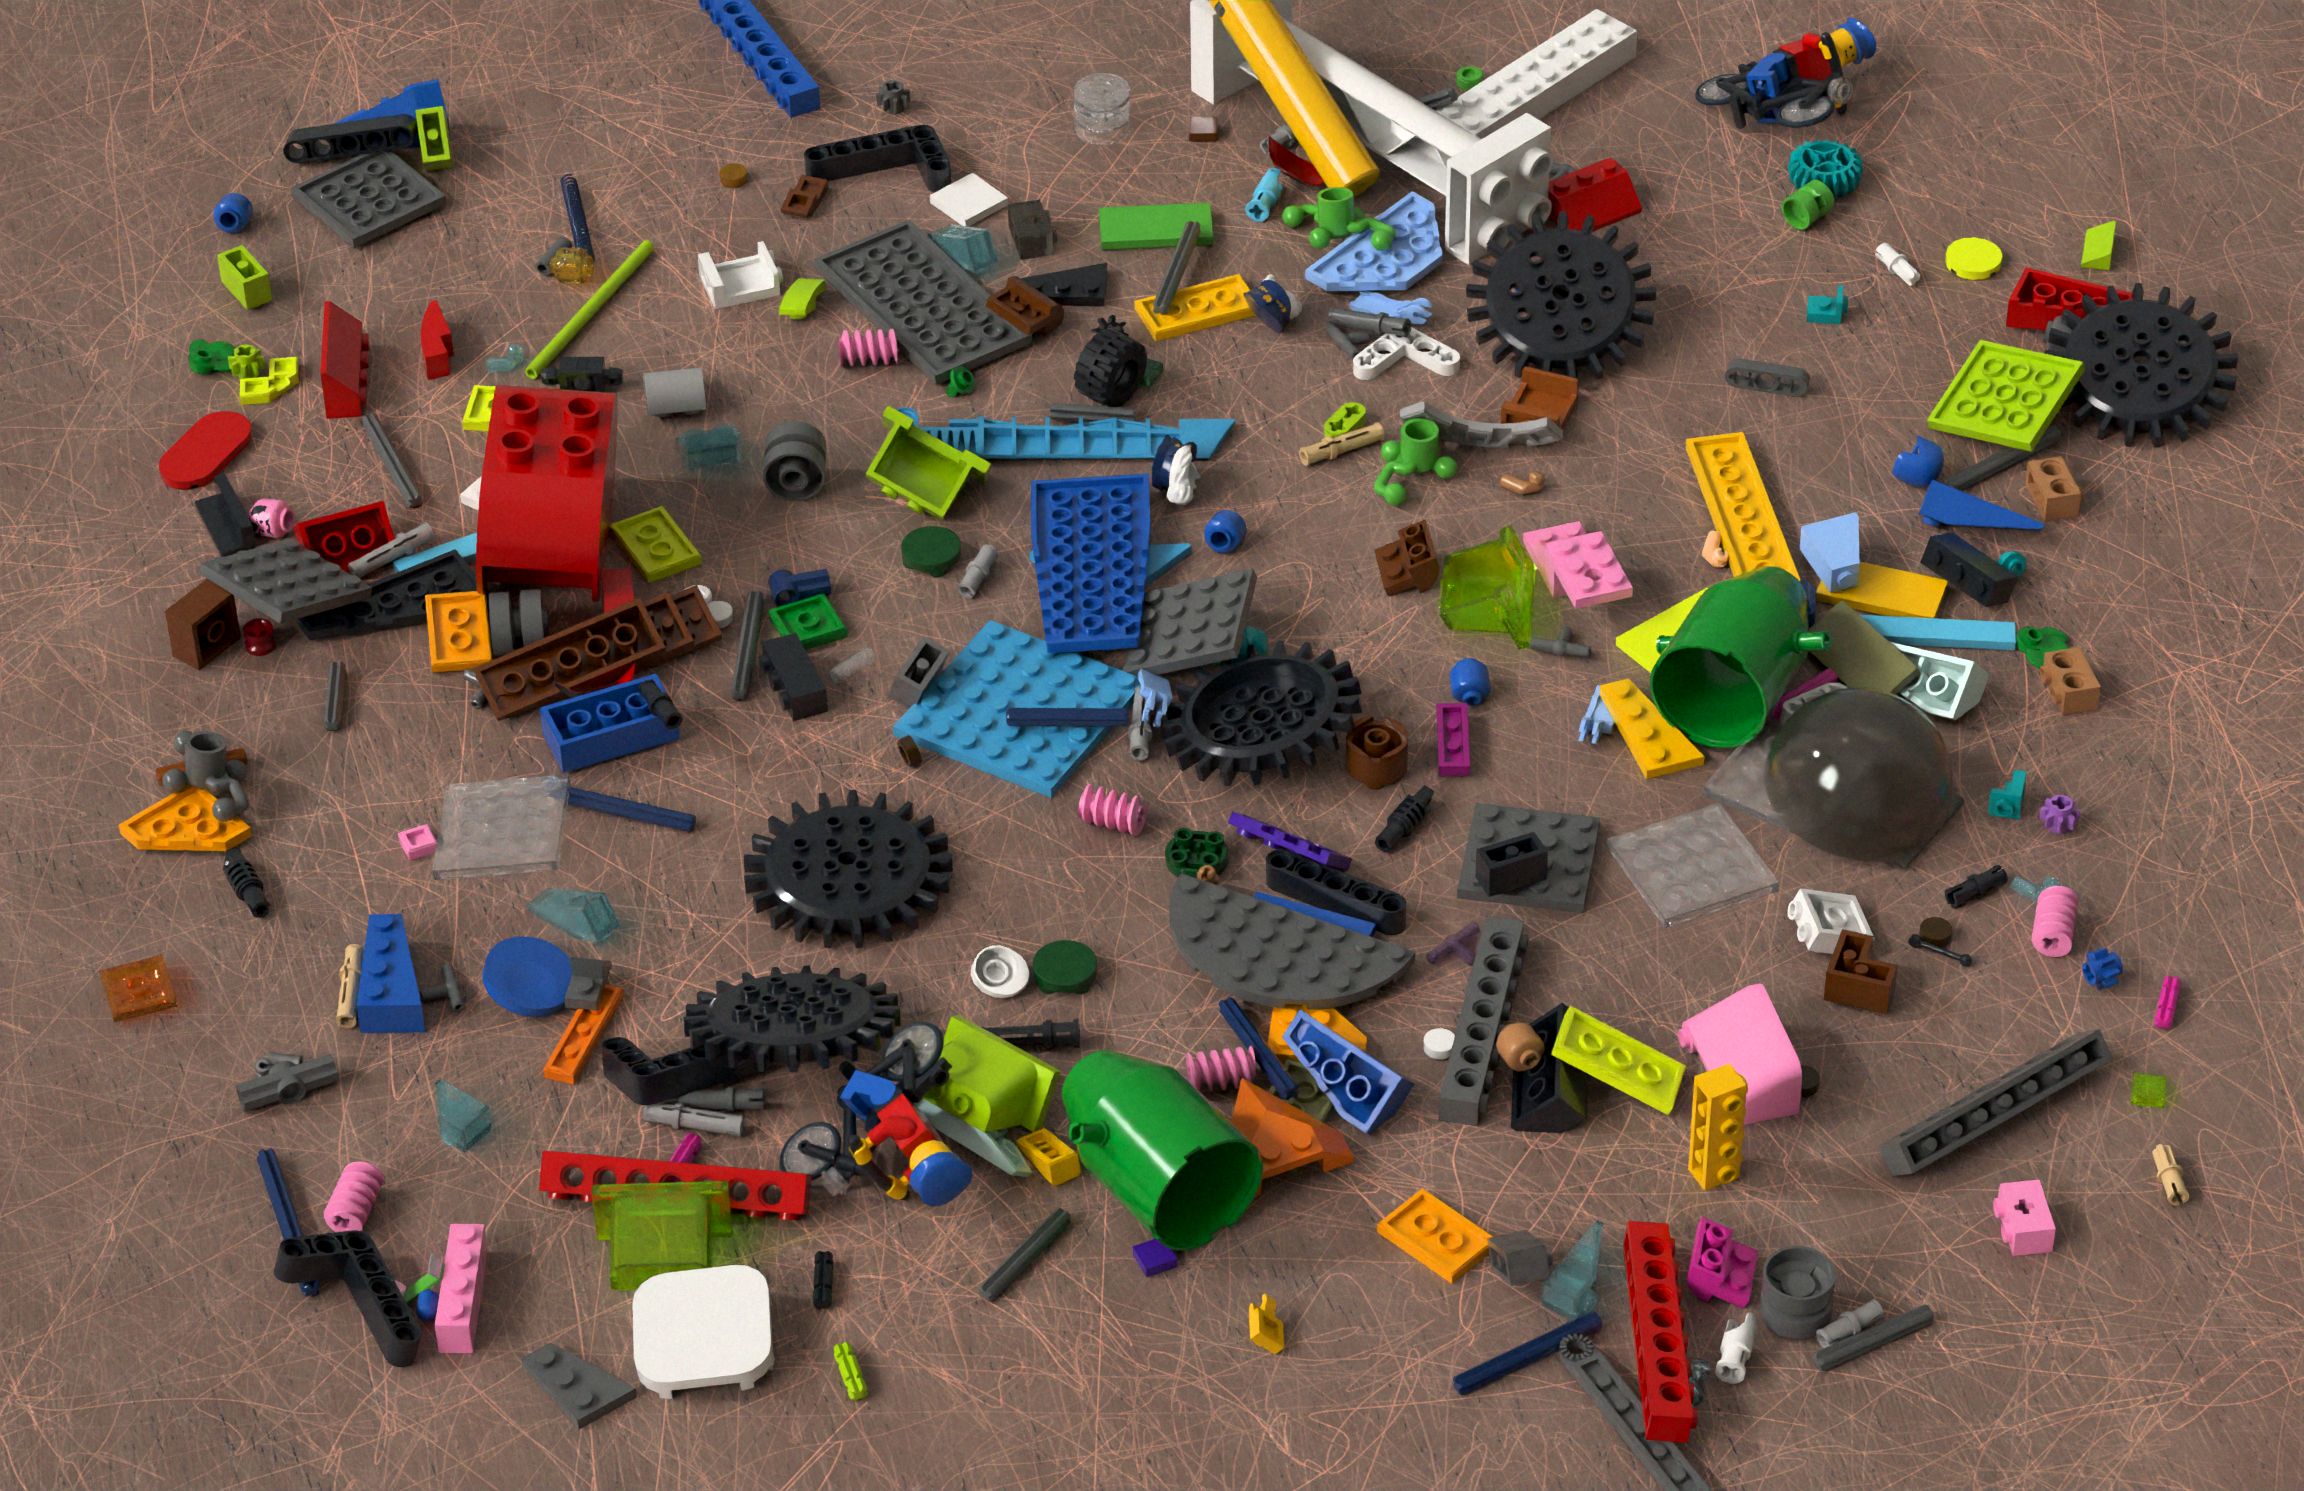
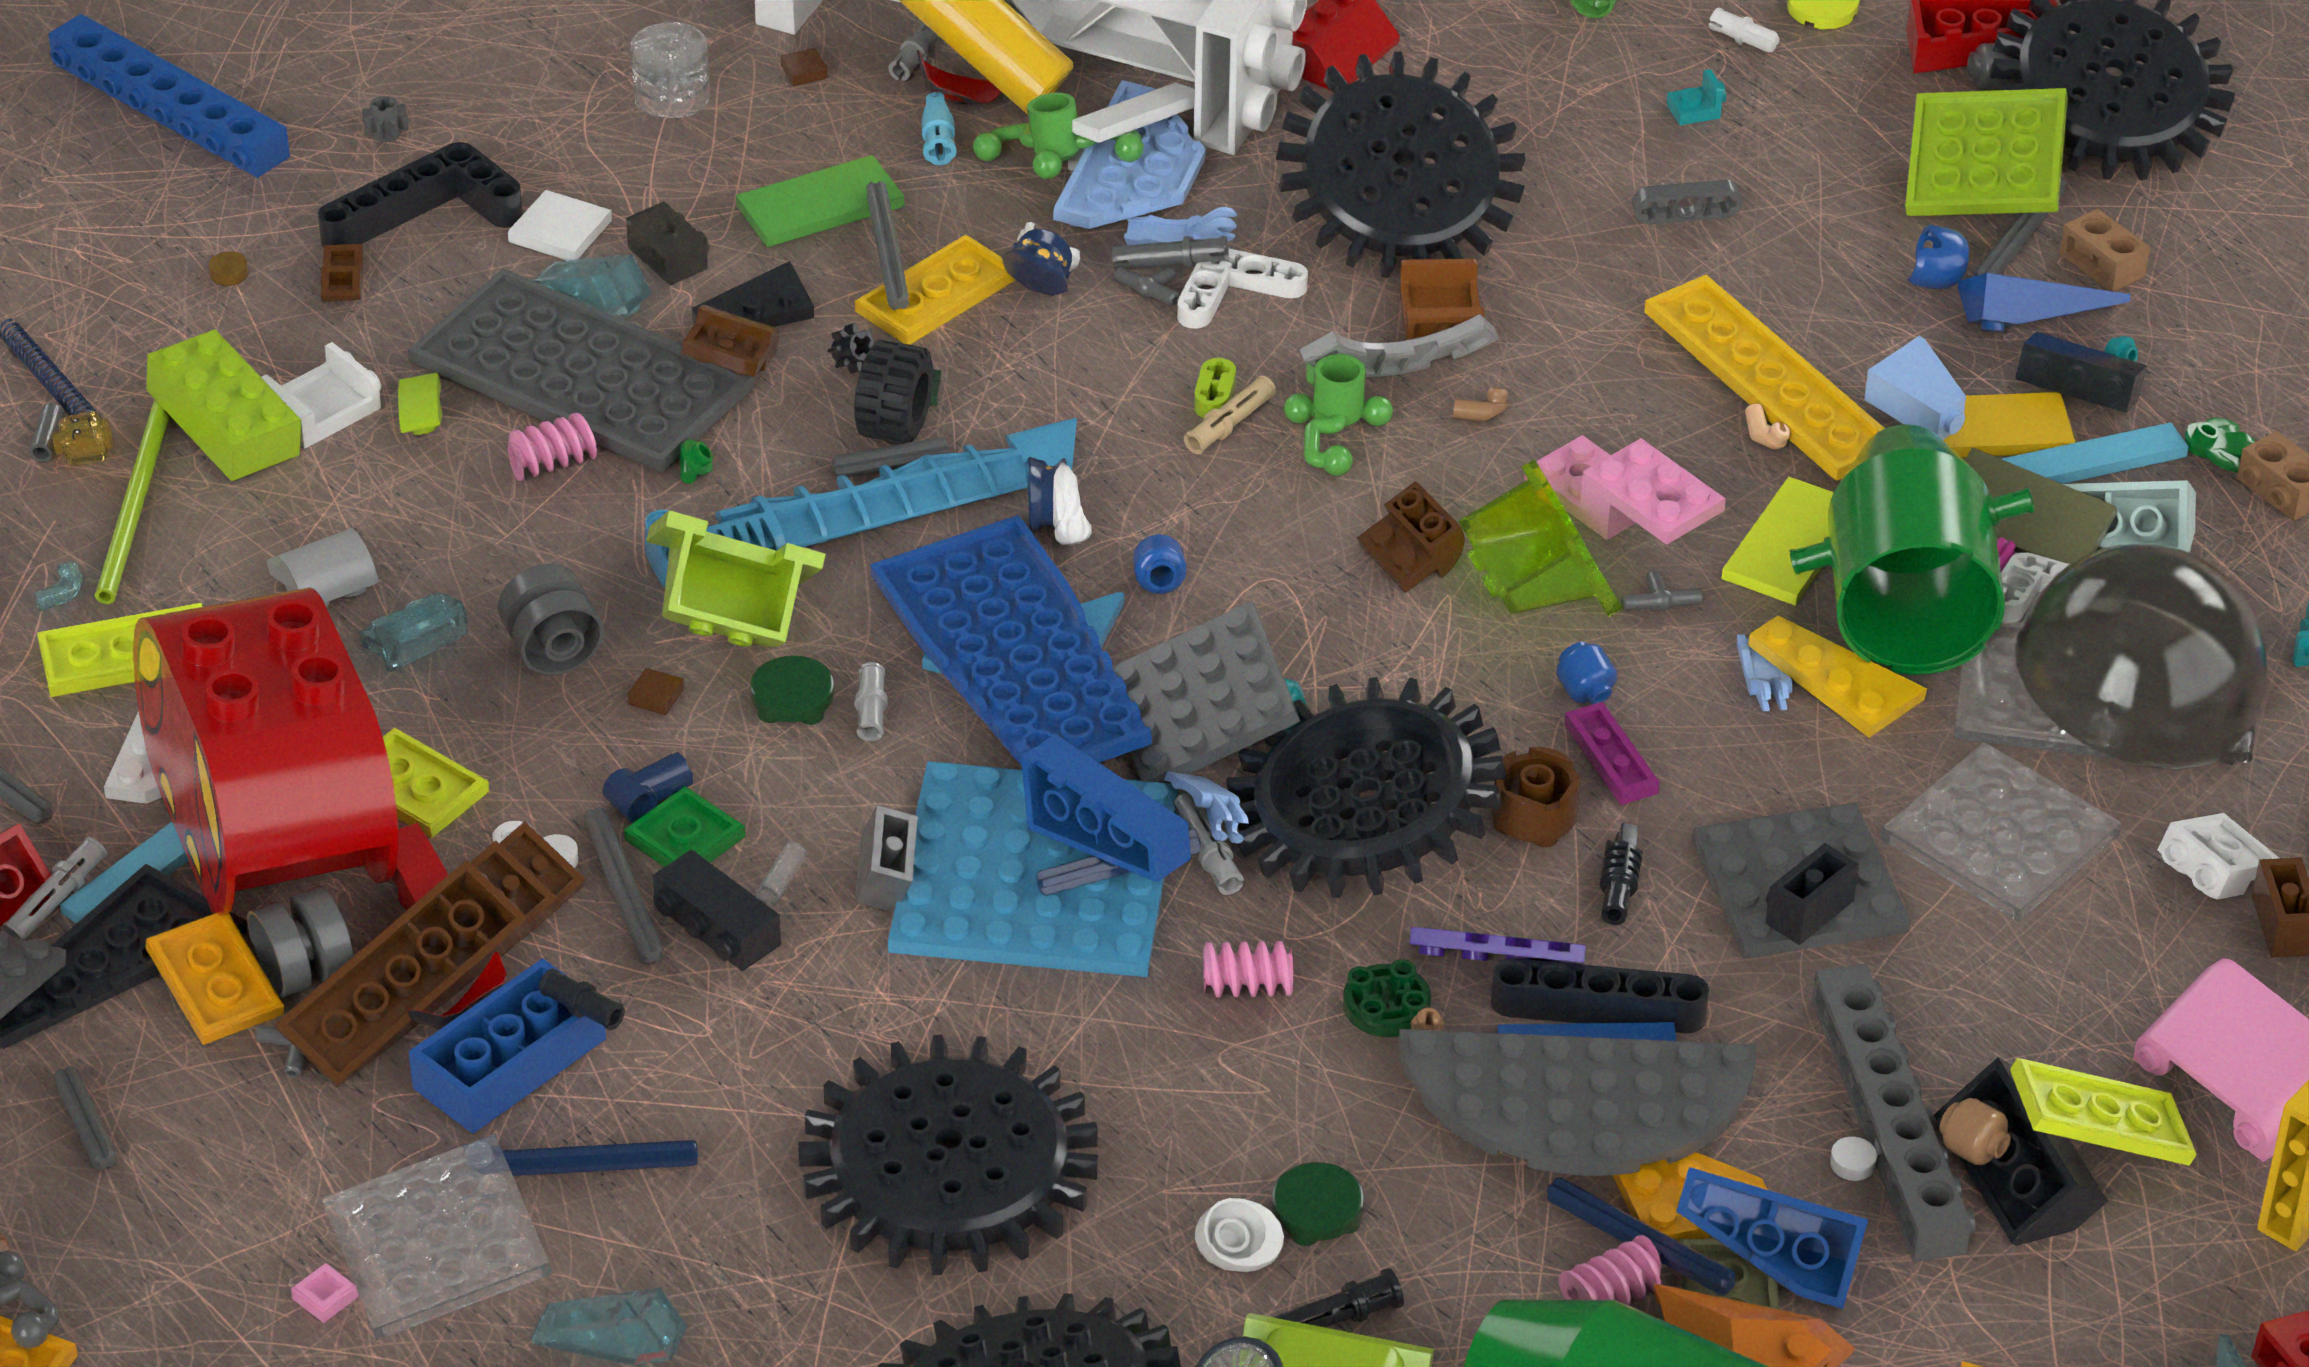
camera: 25 degrees left, 0 degrees up
black piece [541,357,624,392] -> none
dark brown tile [897,735,922,768] -> none
clear purple piece [1426,922,1480,966] -> none
none -> lime brick [146,329,301,481]
none -> reddish brown tile [628,668,684,715]
none -> blue wedge [1021,734,1191,882]
none -> white tile [1072,82,1195,143]

